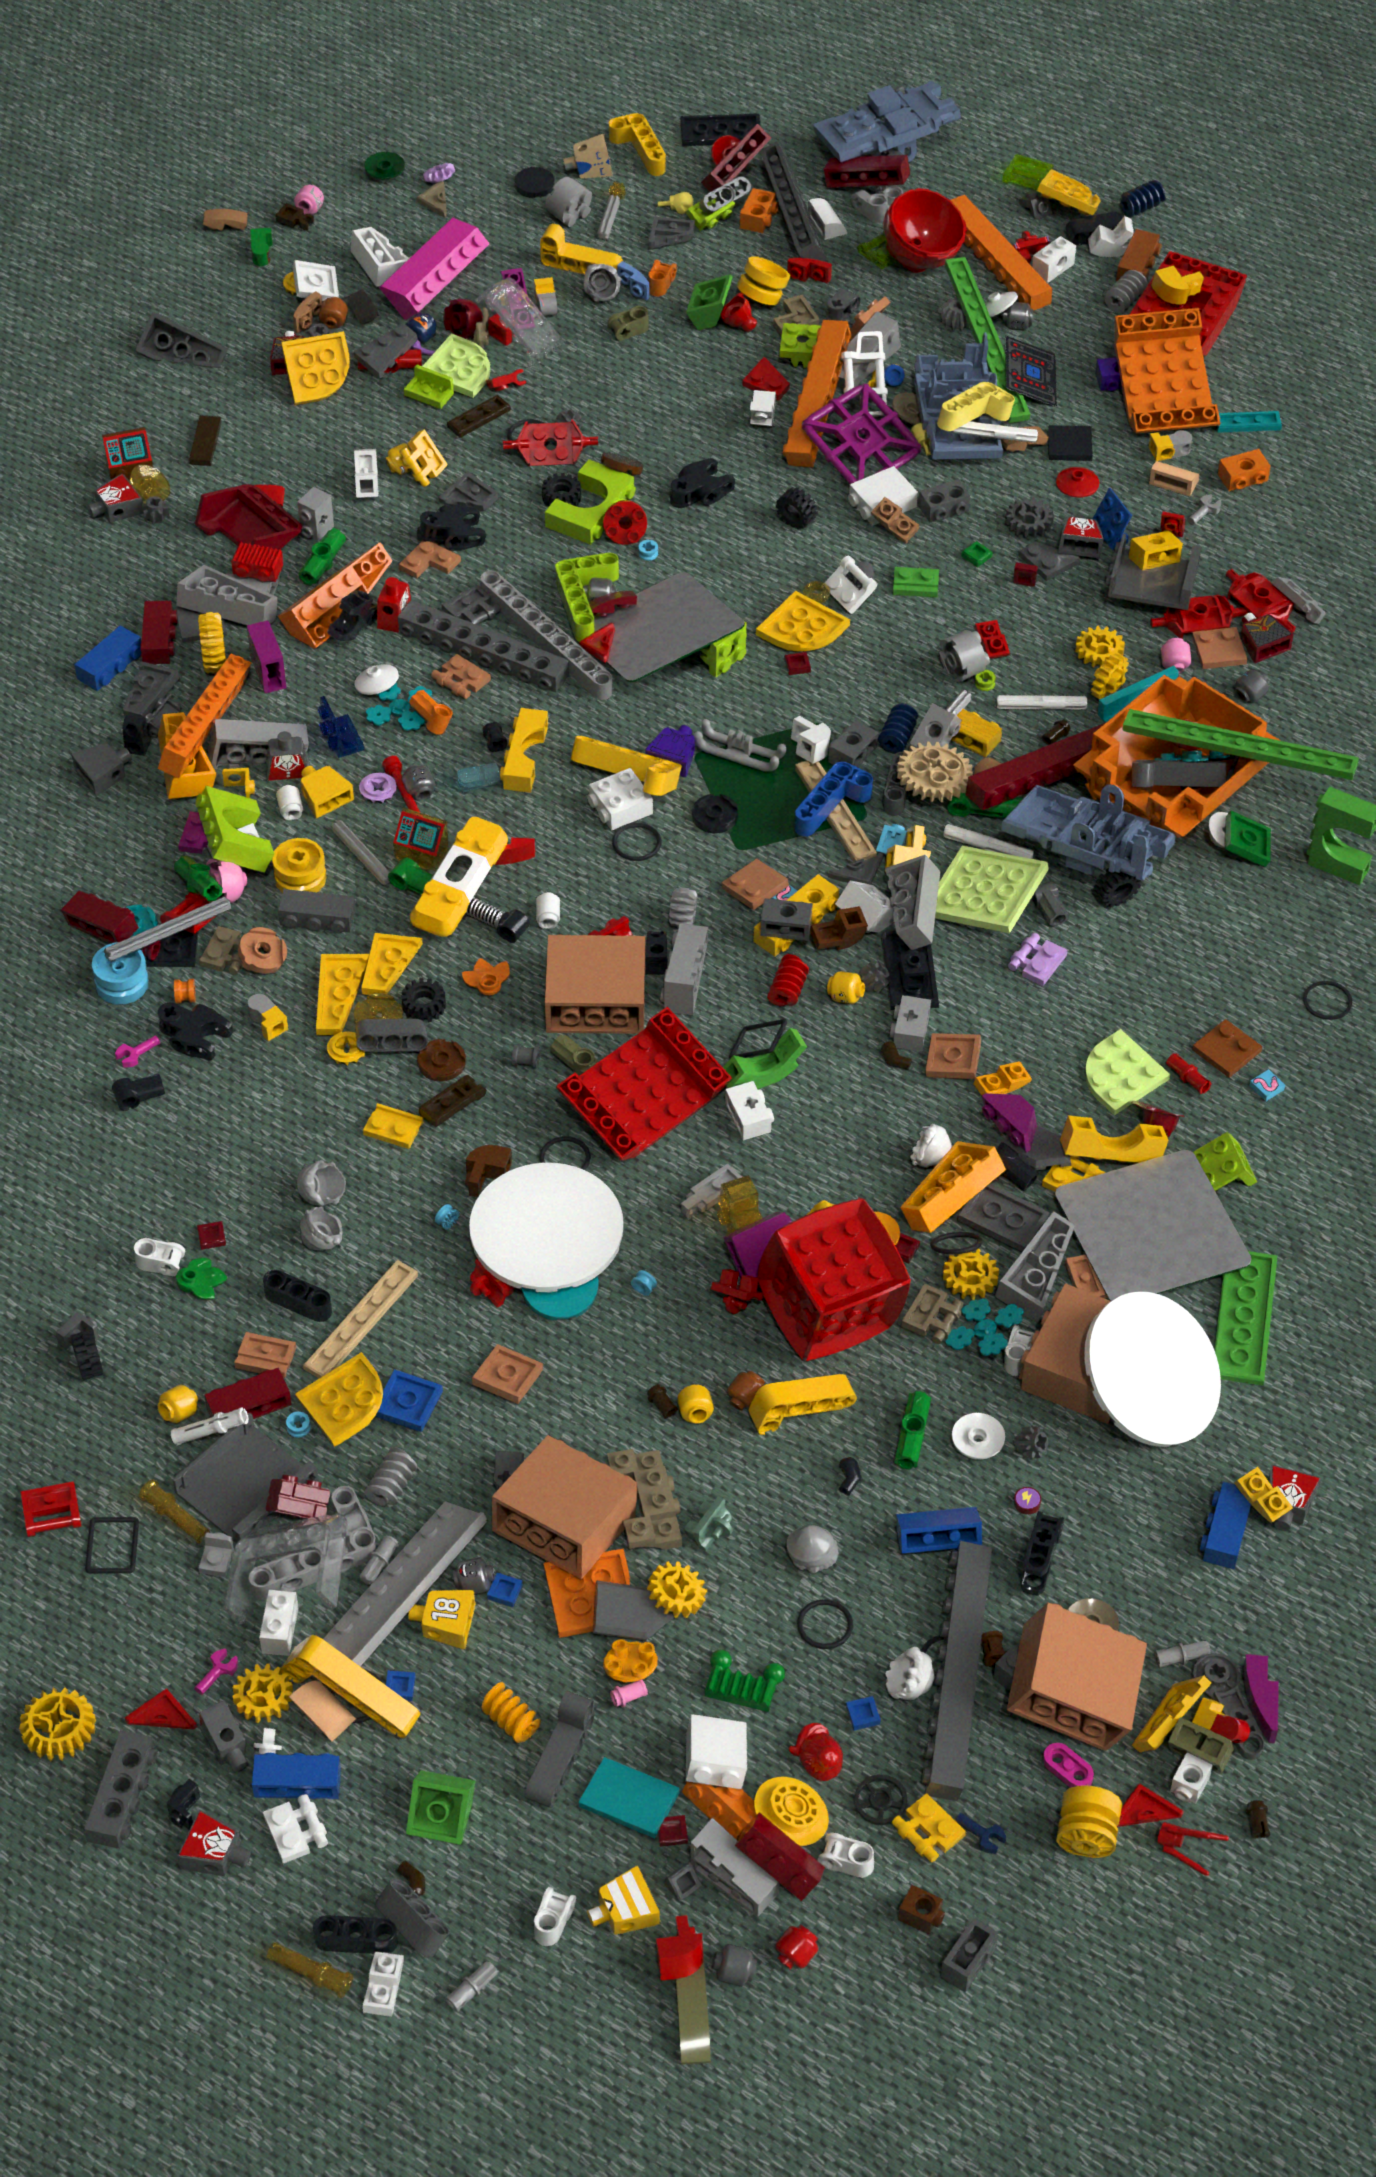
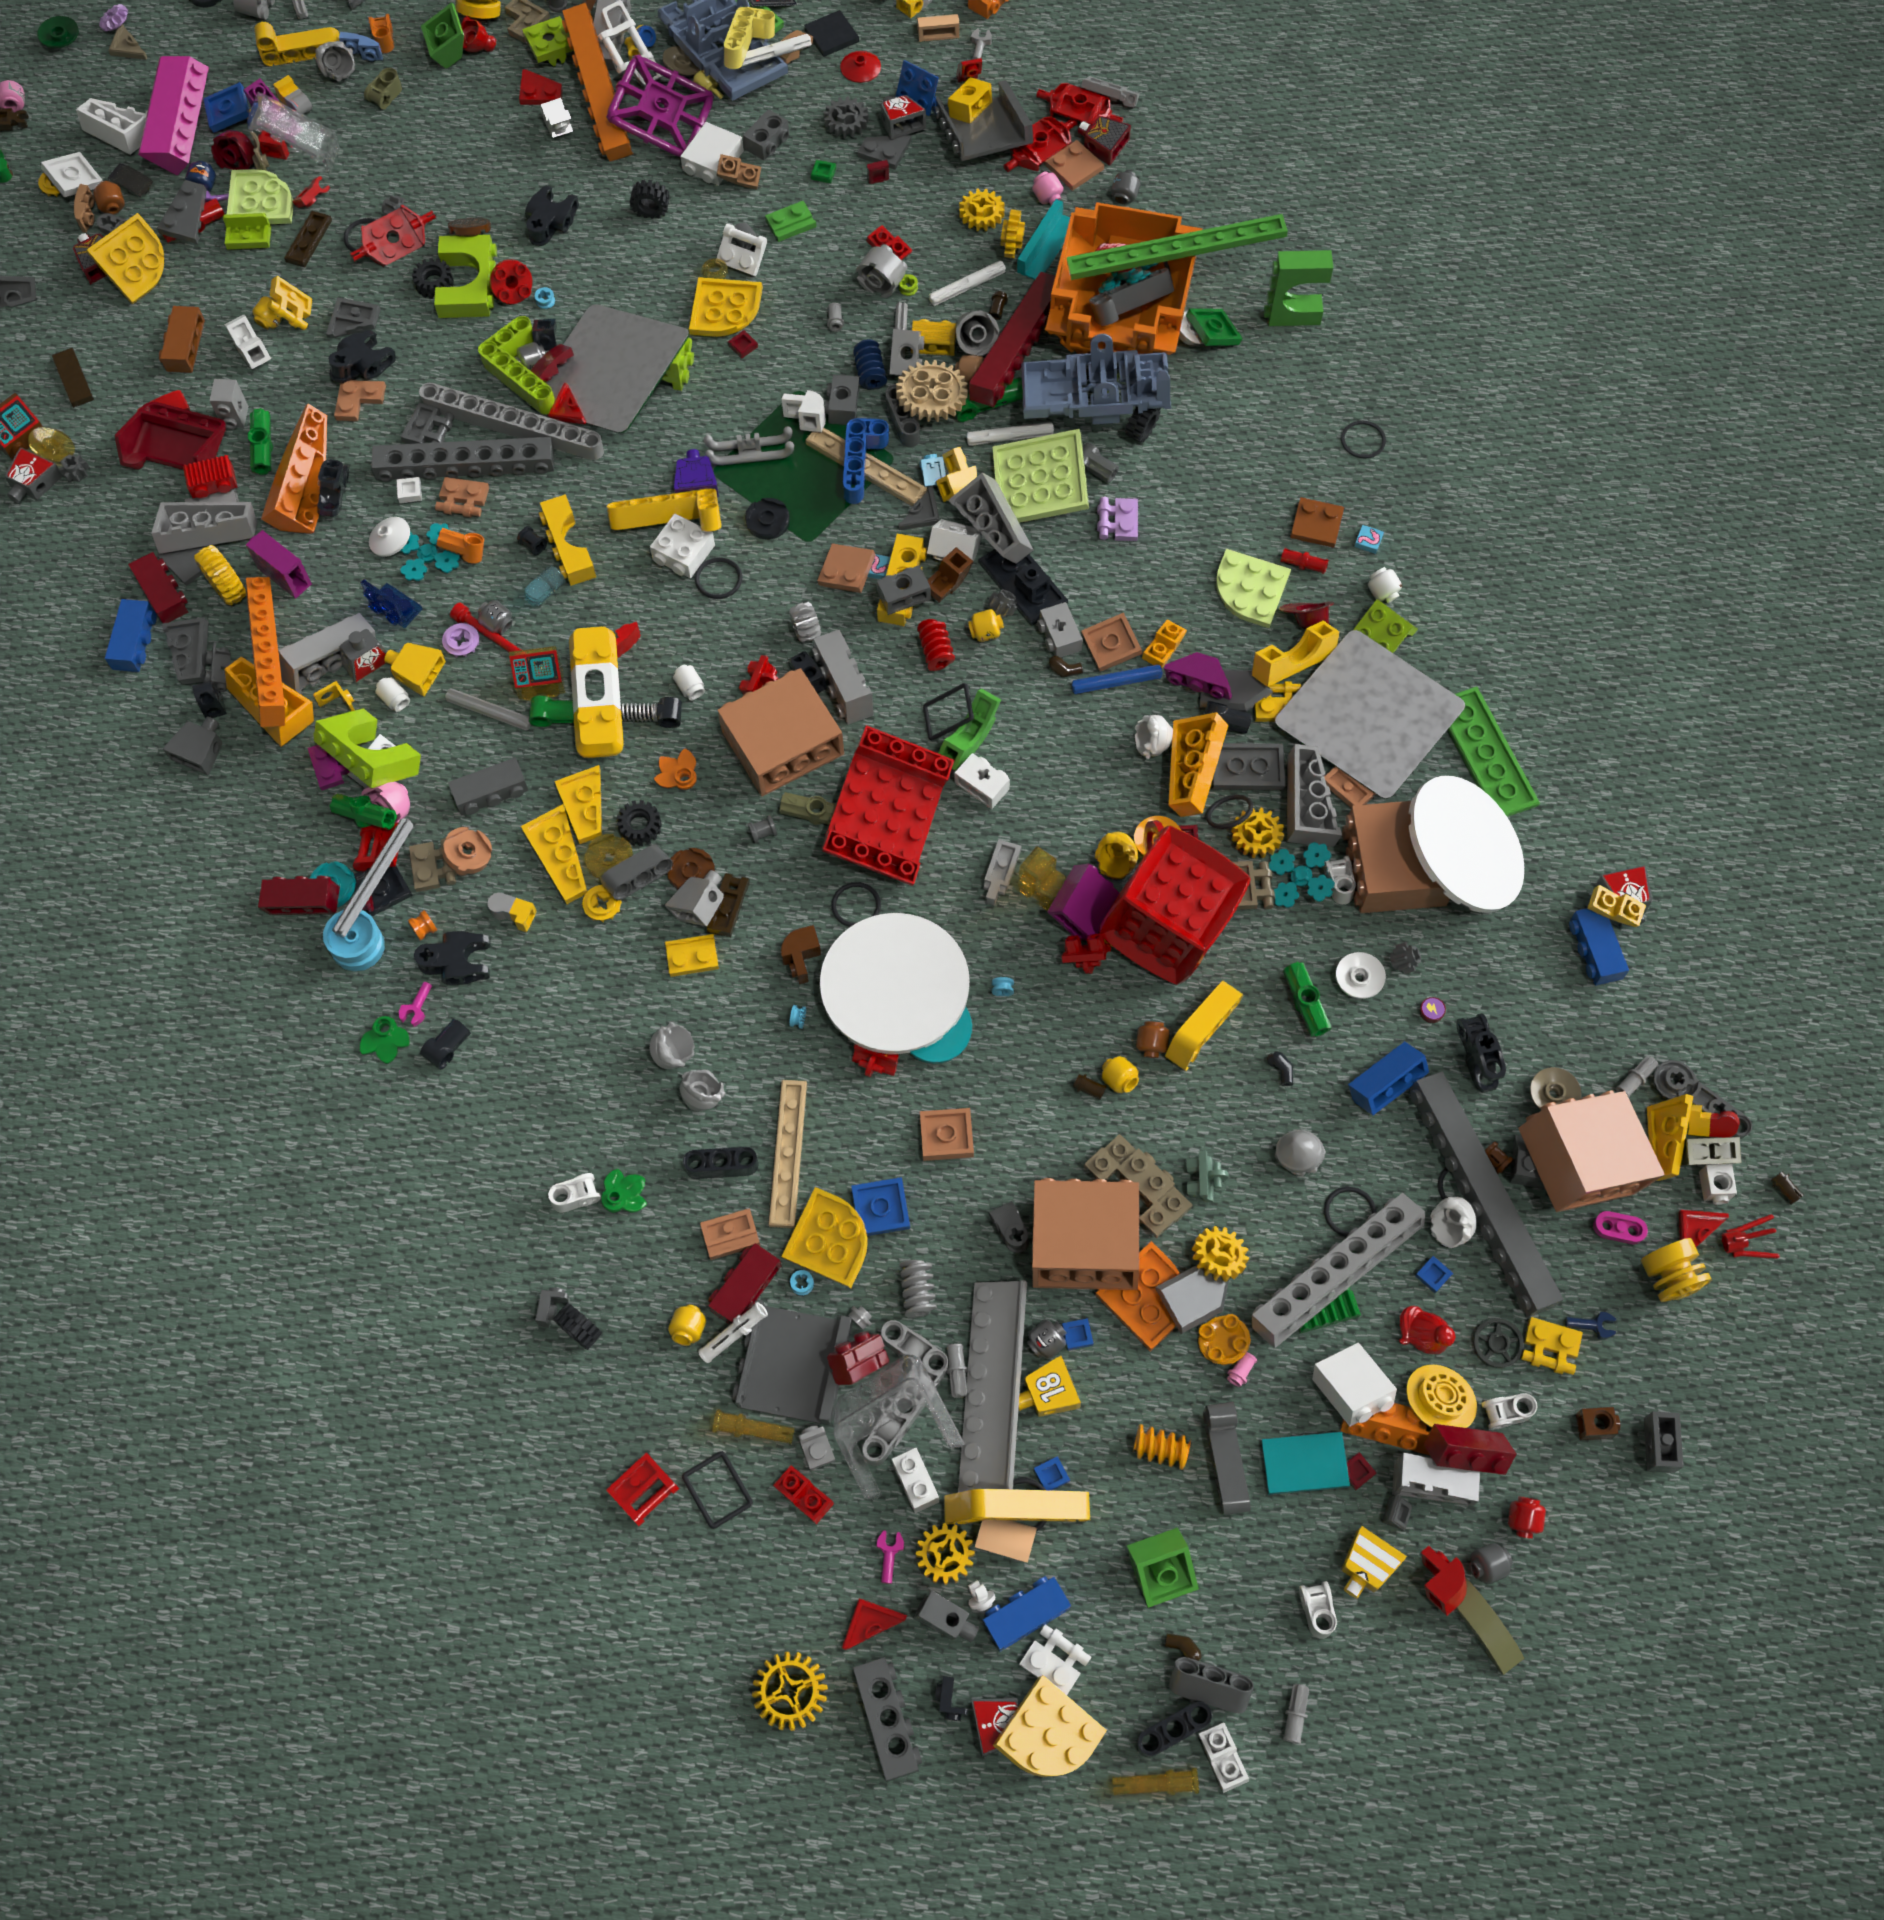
camera: 30 degrees left, 15 degrees up
dark red tile [197,1221,226,1250] -> none
yellow wheel [272,838,327,893] -> none
red torso [377,577,411,633] -> none
magenta slope [1243,1654,1279,1743] -> none
none -> dark orange brick [159,306,205,373]
none -> blue plate [203,82,250,133]
none -> green plate [360,1016,410,1064]
none -> white plate [397,477,422,503]
none -> black bracket [532,318,557,351]
none -> light grey torso [665,870,724,926]
none -> red slope [773,1465,834,1525]
none -> light grey pin [827,303,844,332]
none -> light grey plate [848,1306,872,1330]
none -> light grey cone [956,310,999,356]
none -> yellow plate [993,1675,1107,1777]
none -> blue axle [1072,665,1163,694]
none -> light grey brick [1252,1193,1425,1349]
none -> white head [1368,567,1402,603]

